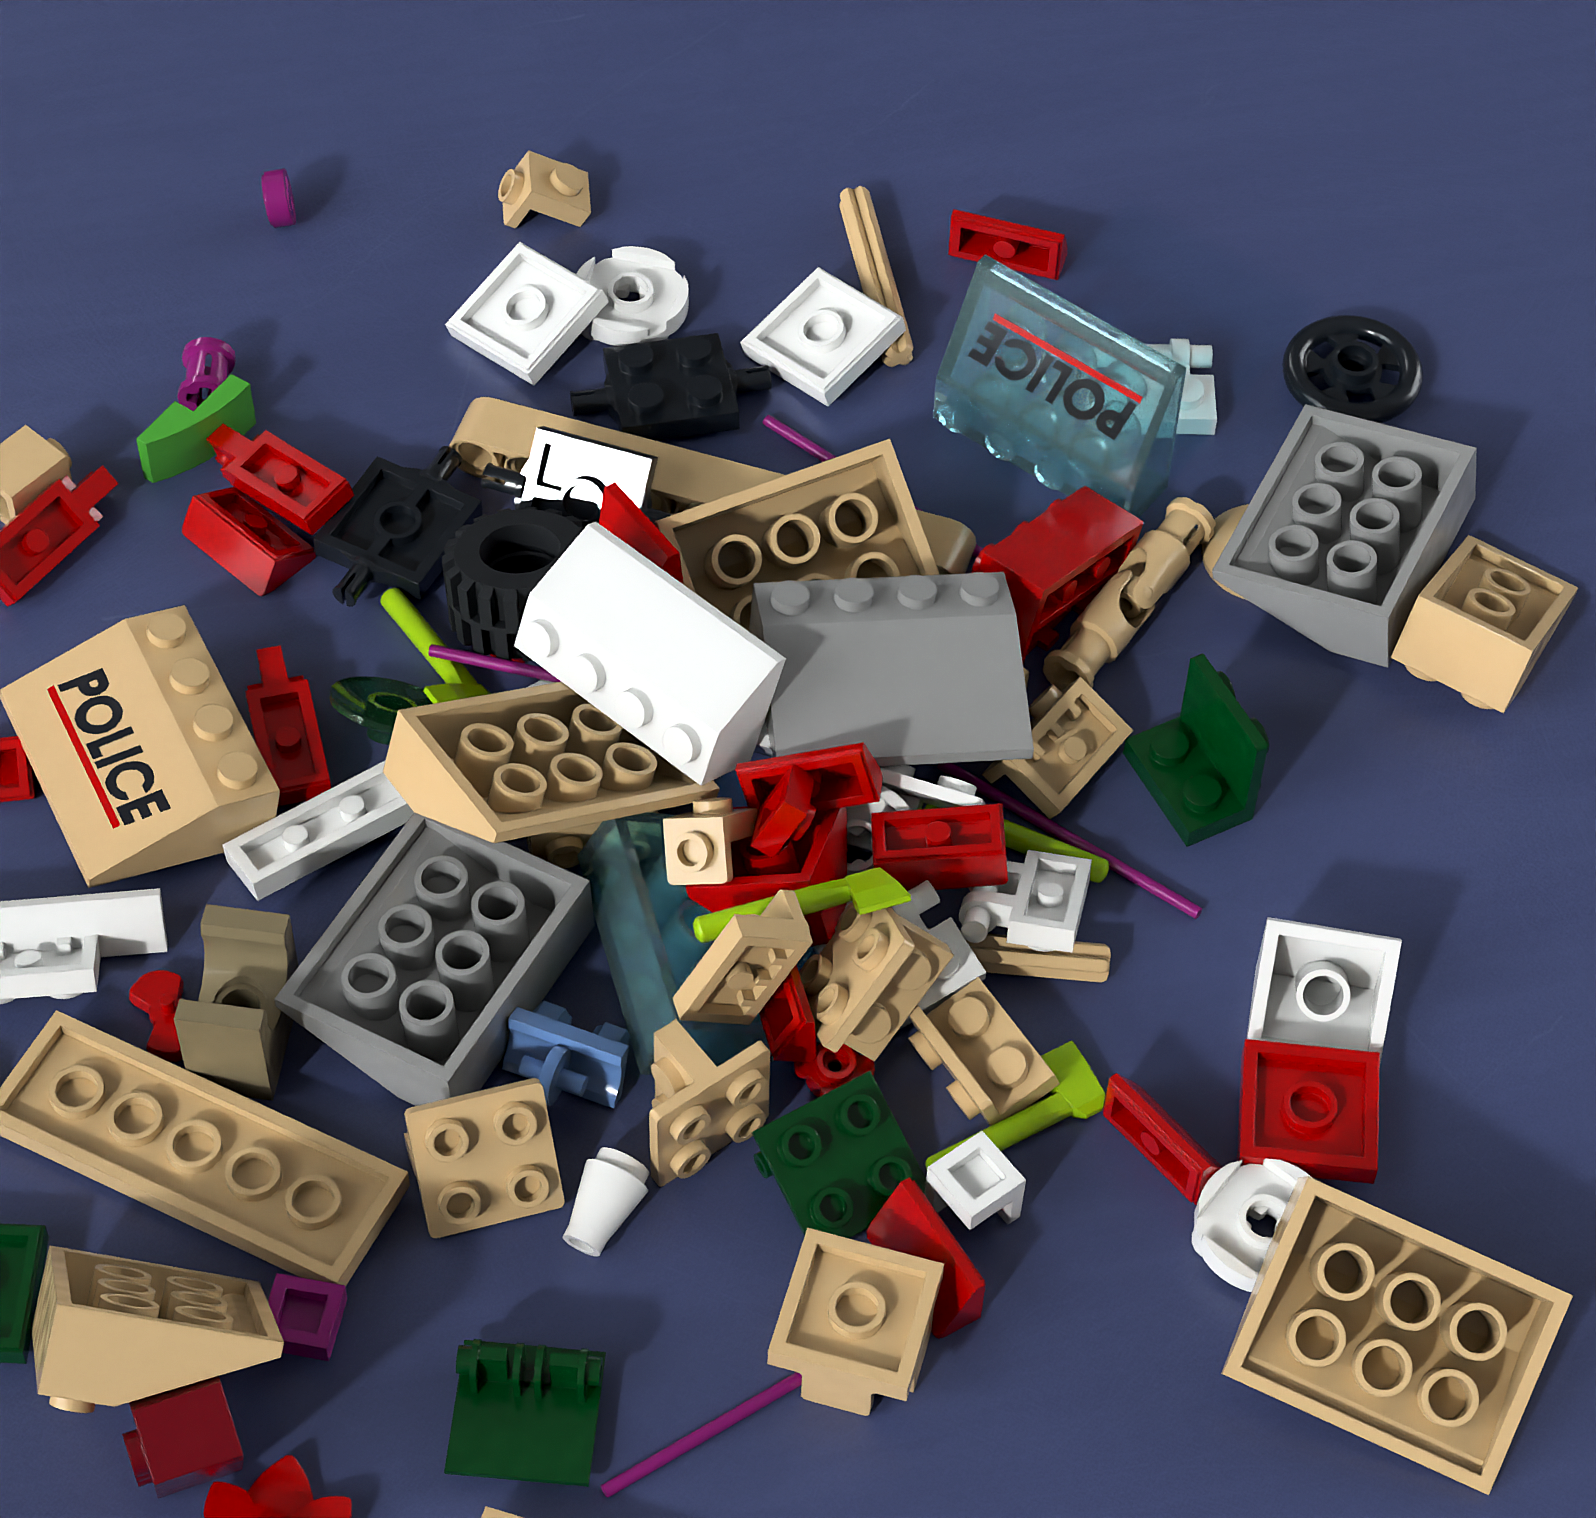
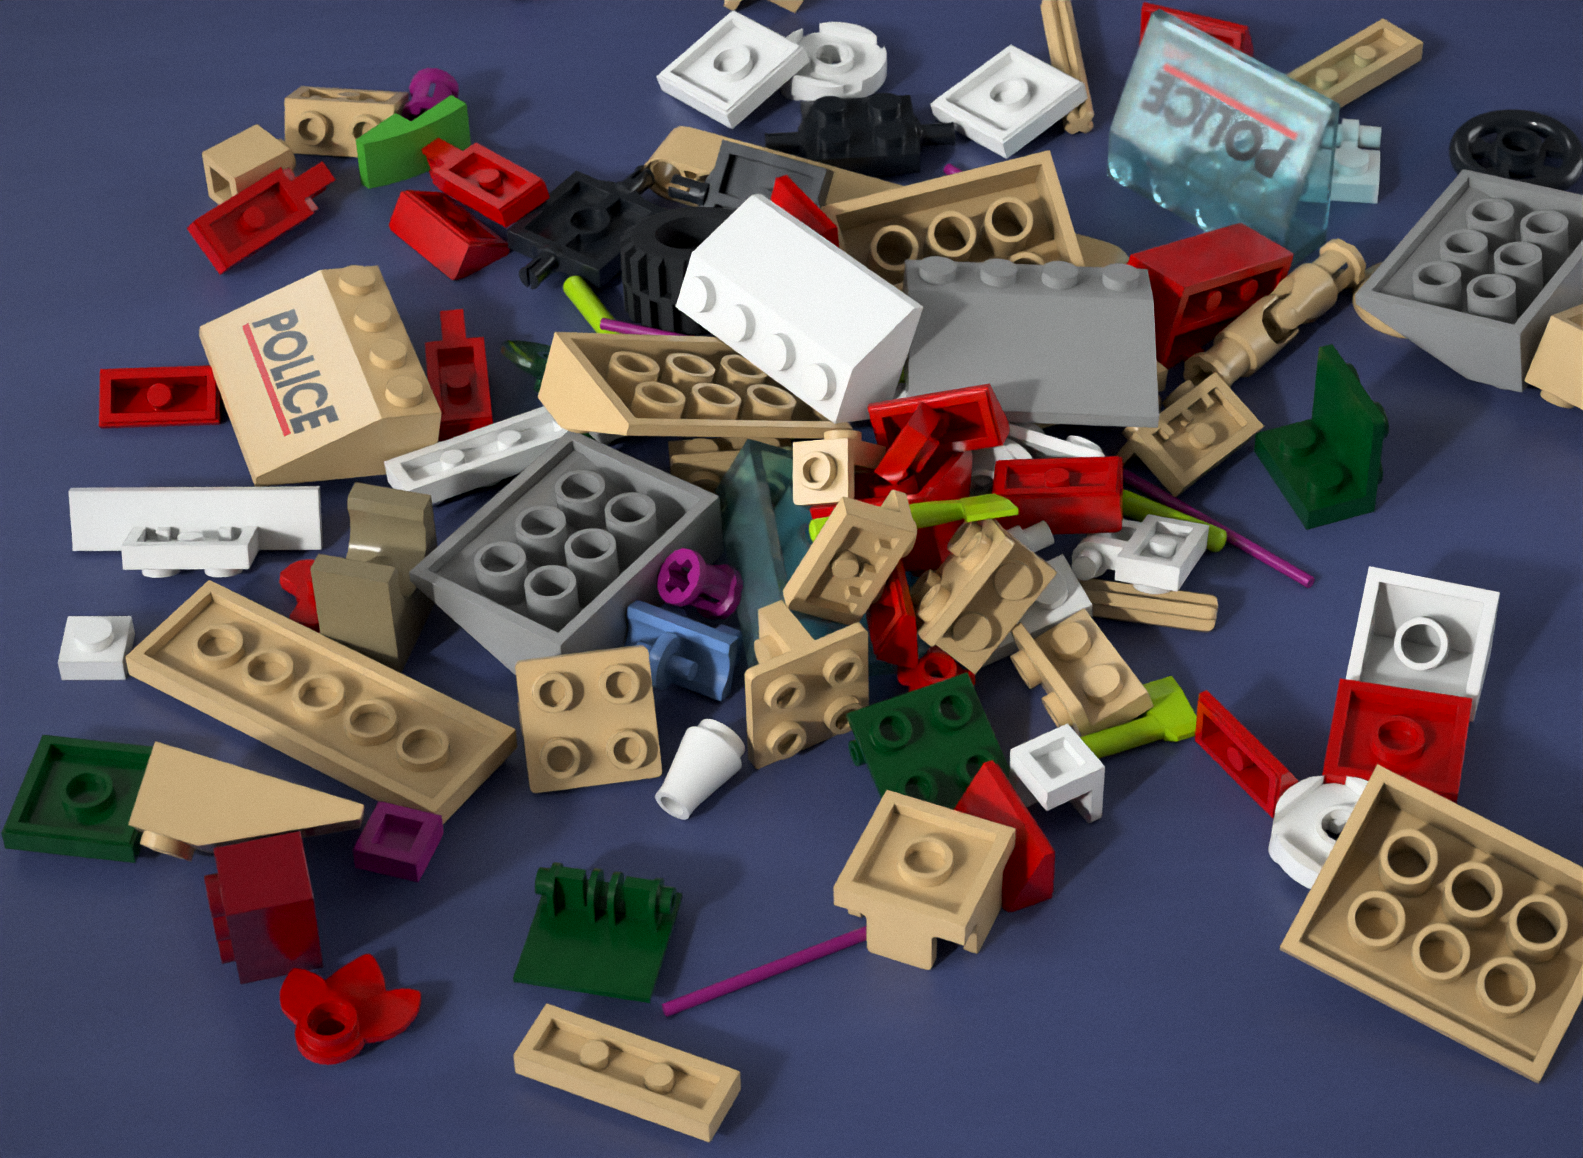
camera: 10 degrees right, 10 degrees down
none -> tan bracket [285,86,409,157]
none -> magenta bush [657,548,743,620]
none -> tan plate [1267,19,1423,123]

